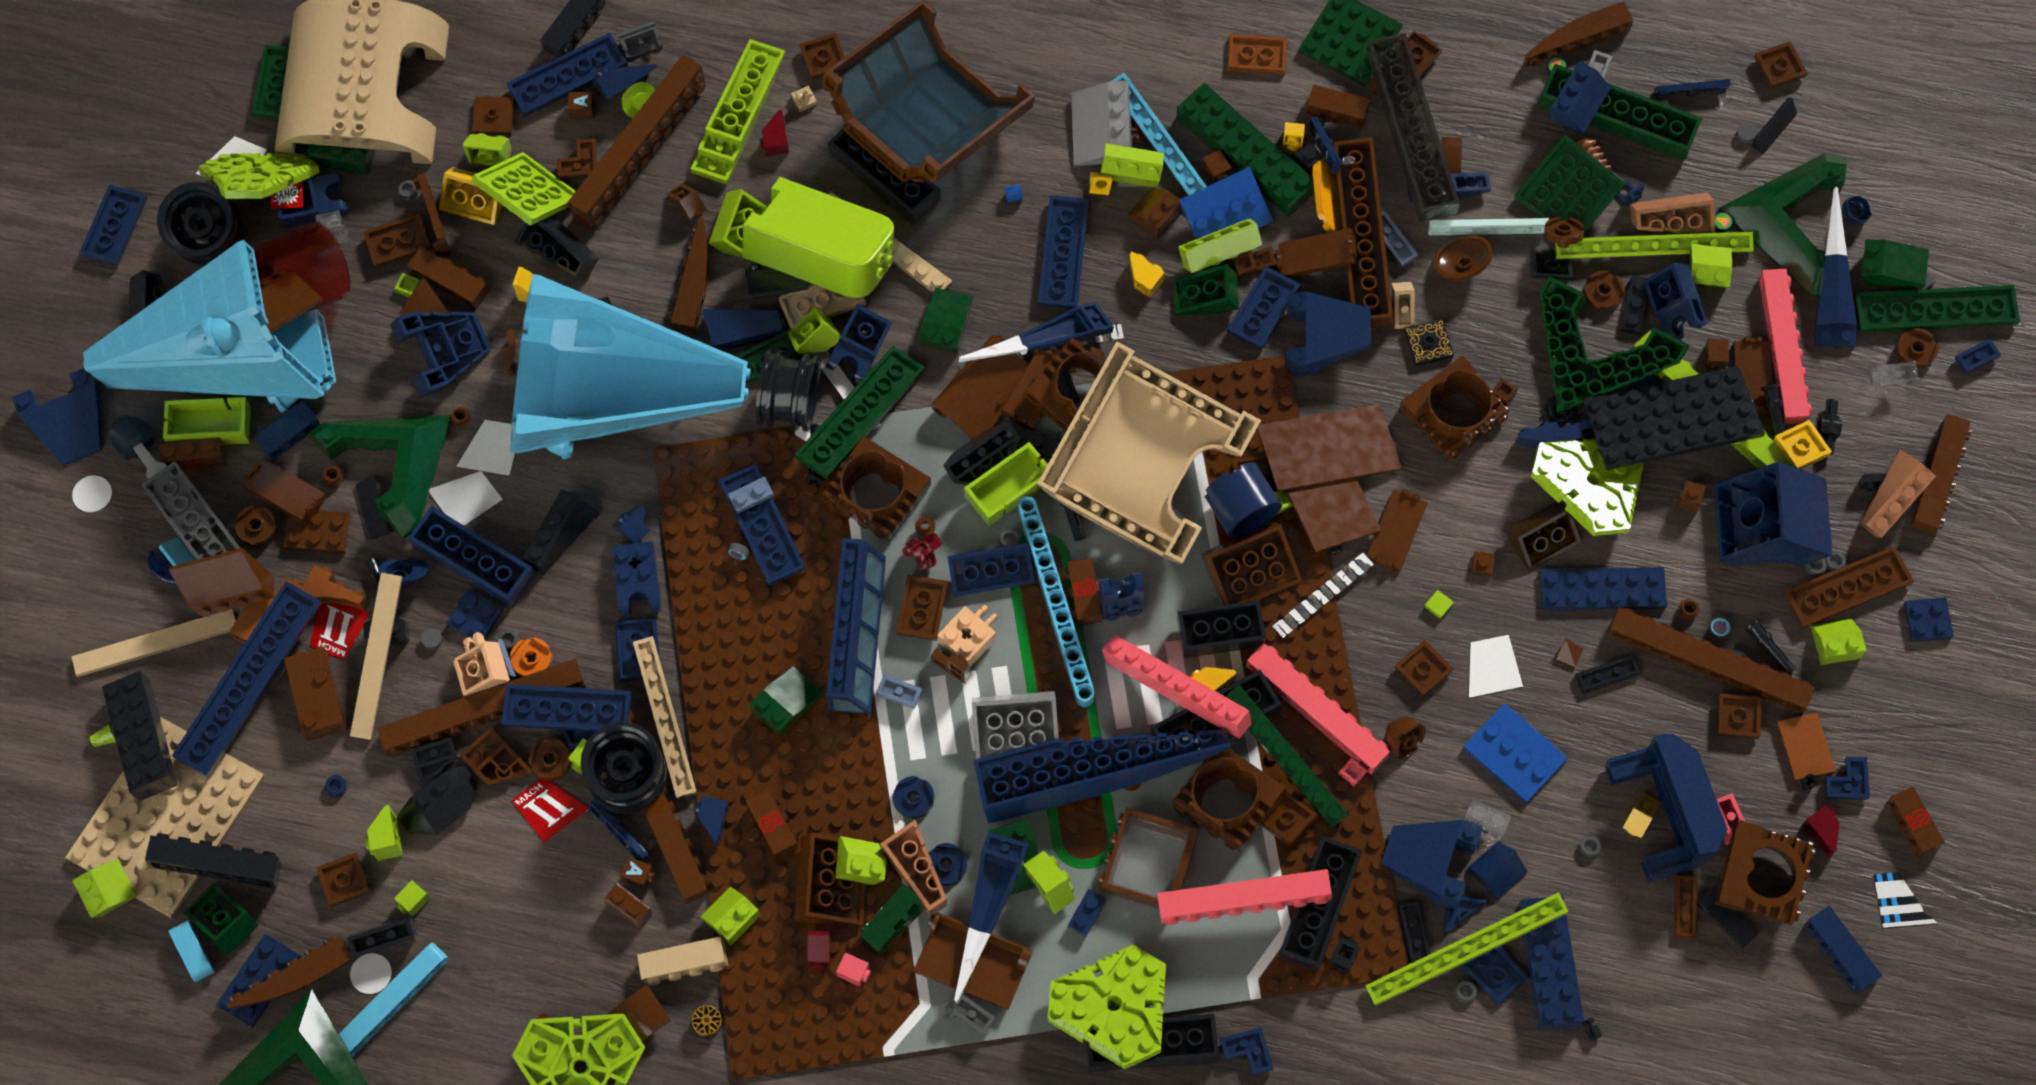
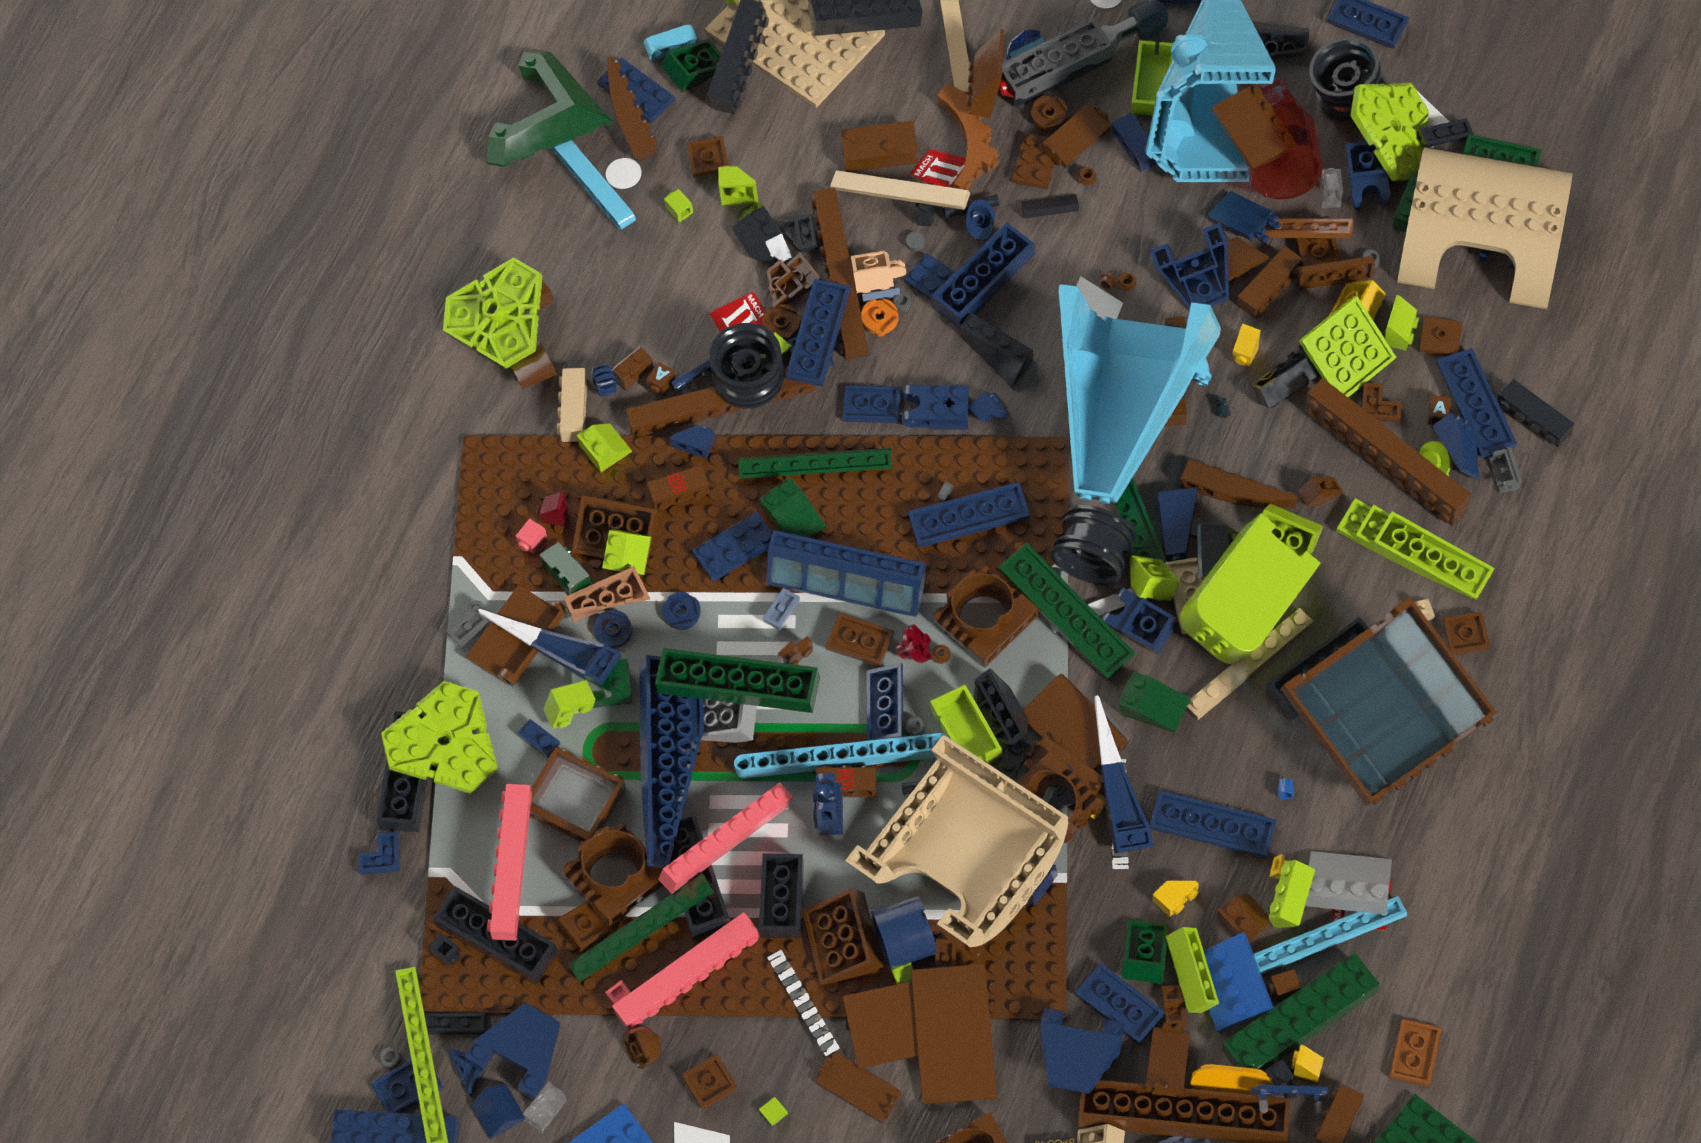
camera: 105 degrees right, 5 degrees down
reddish brown brick [159,437,226,470] -> none
dark blue plate [171,581,322,777] -> none
sticker [271,181,303,209] -> none
dark green wedge [307,415,451,539] -> none
dark blue tile [325,775,347,797] -> none
black brick [347,915,418,958] -> none
lime tile [394,273,420,298] -> none
white sticker [429,471,503,526] -> none
tan plate [633,636,697,799] -> none
wheel [692,1005,722,1038] -> none
sand blue plate [728,477,774,514] -> none
dark red slope [759,110,789,157] -> none
light nougat hinge [937,605,998,668] -> none
yellow slope [1189,667,1237,692] -> none
none -> dark blue gear [591,364,617,397]
none -> dark green brick [655,648,820,713]
none -> dark blue plate [692,511,773,582]
none -> dark green plate [738,448,892,479]
none -> reddish brown plate [1099,273,1117,290]
none -> dark blue tile [1207,191,1281,243]
none -> dark orange plate [1241,219,1354,238]
none -> black plate [1417,118,1474,148]

